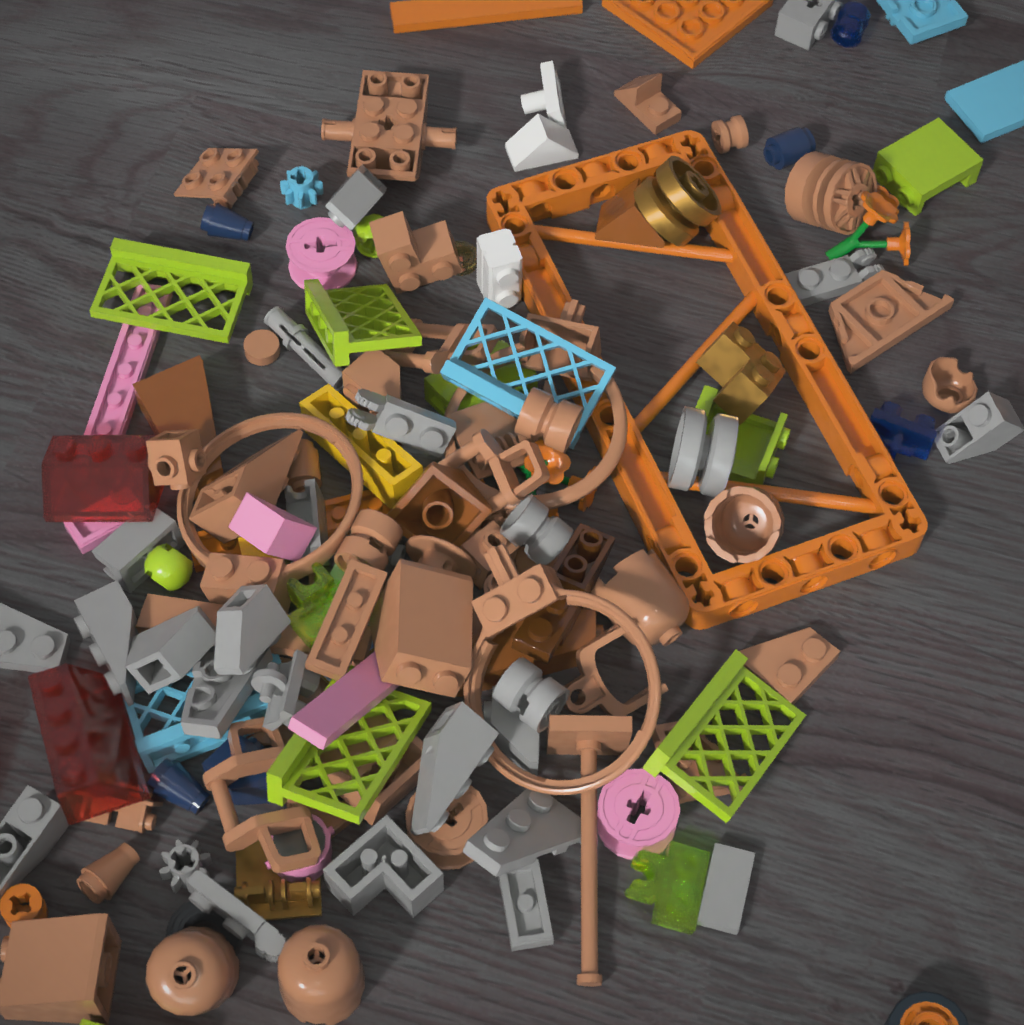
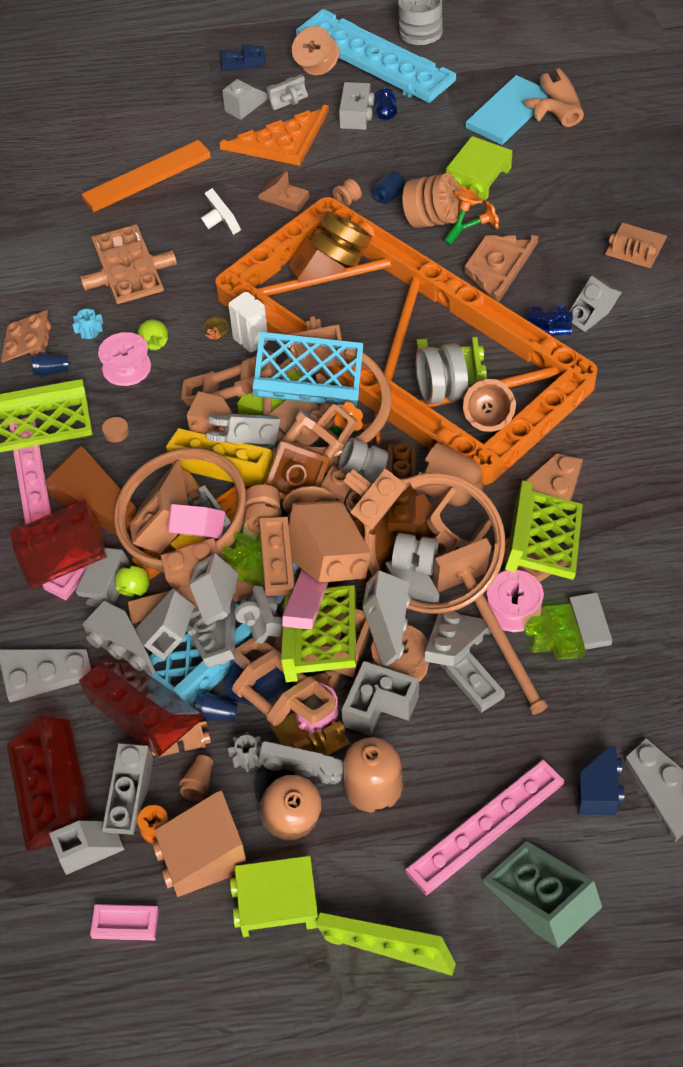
camera: 20 degrees left, 5 degrees down
nougat brick [146,429,207,490] -> none
light grey pin [264,306,344,391] -> none
lime fence [304,279,422,367] -> none
light grey slope [325,164,387,230] -> none
nougat brick [369,211,463,294] -> none
white slope [505,114,578,172] -> none
nougat wheel [514,387,584,453] -> none
pearl gold brick [696,321,787,425] -> none
light grey hinge [785,248,886,306] -> none
nougat hair [922,357,978,414] -> none

